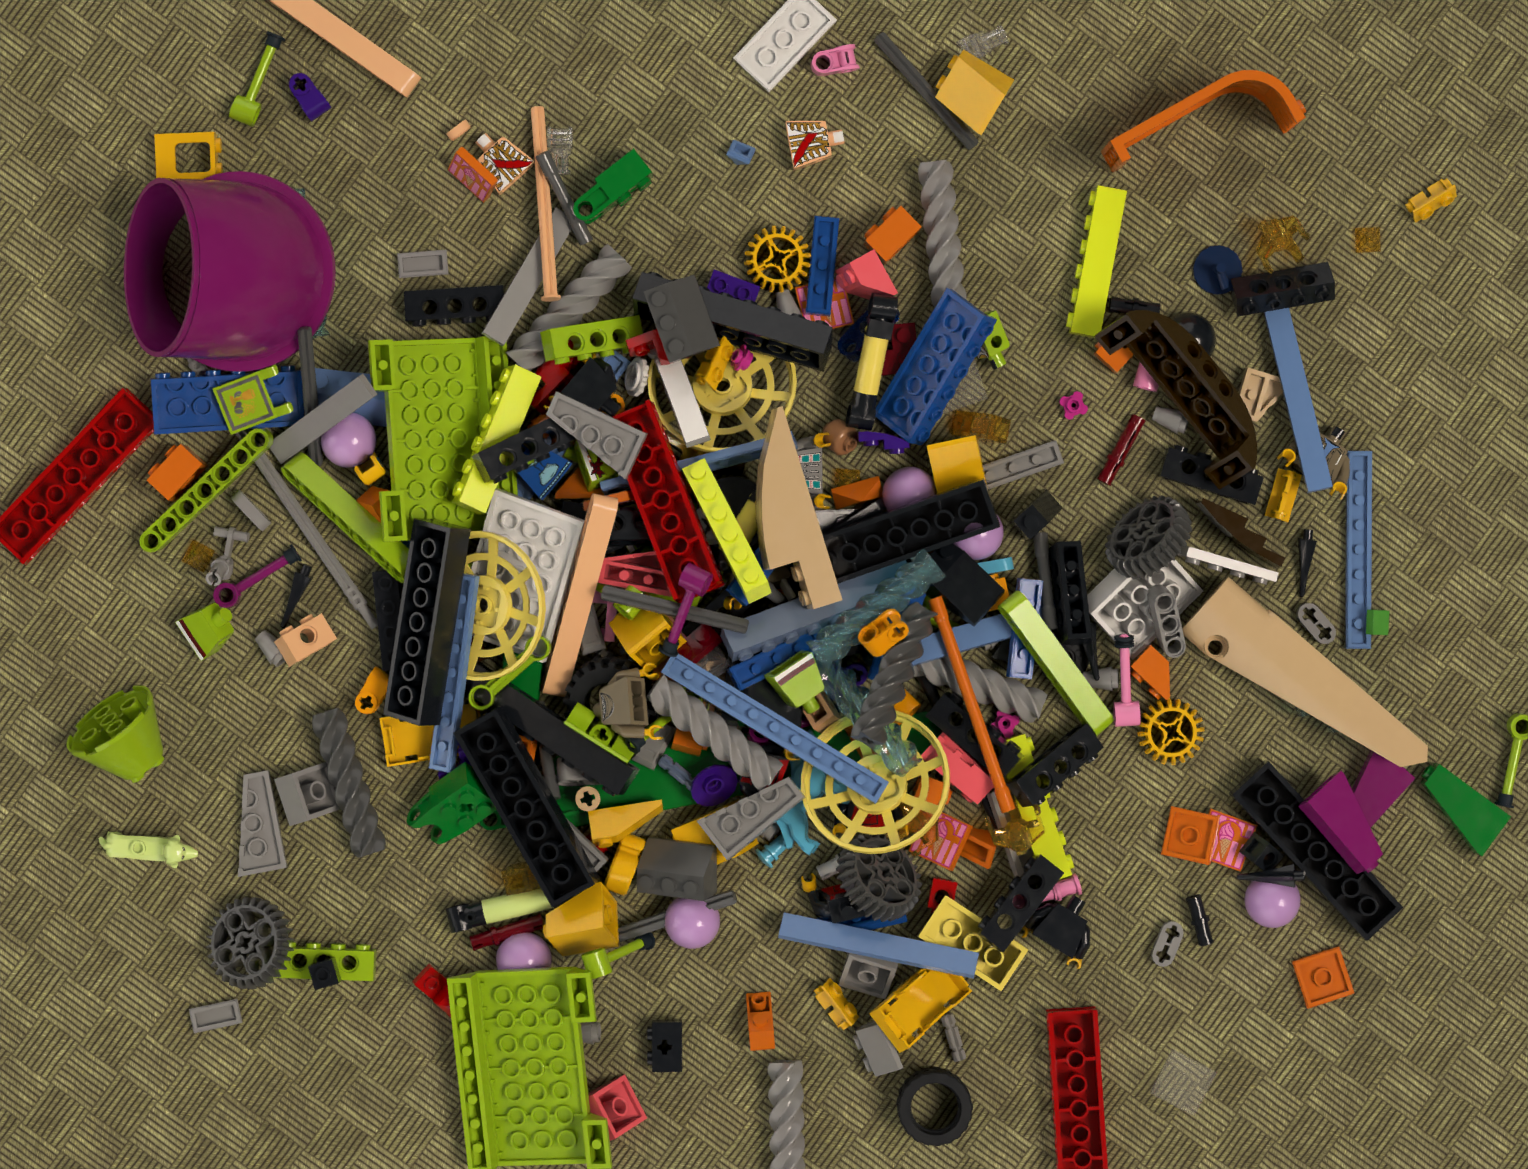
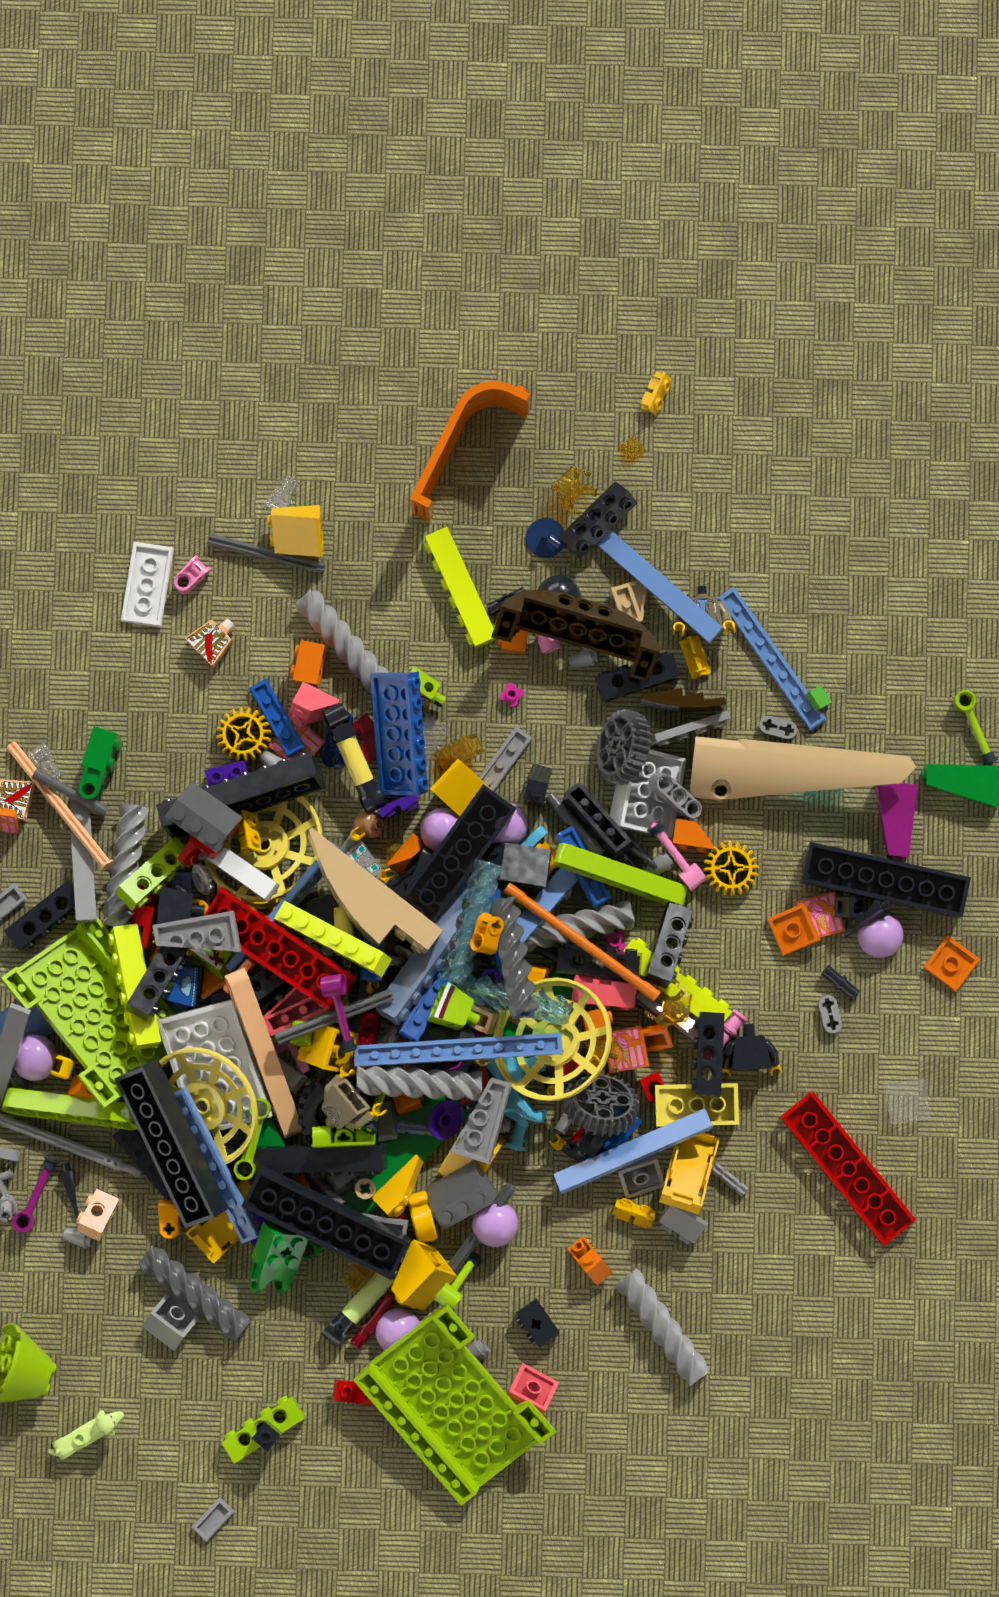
camera: 30 degrees left, 5 degrees down
lime torso [175,602,234,661] -> none
dark grey gear [205,897,295,989] -> none
light grey wing [238,770,288,877] -> none
medium blue slope [726,140,756,165] -> none
dark pink plate [731,344,753,371] -> none
black tyre [896,1067,973,1146] -> none
dark red pin [1097,414,1146,486] -> none
black piece [1298,529,1317,597] -> none
magenta slope [1299,771,1383,874] -> none

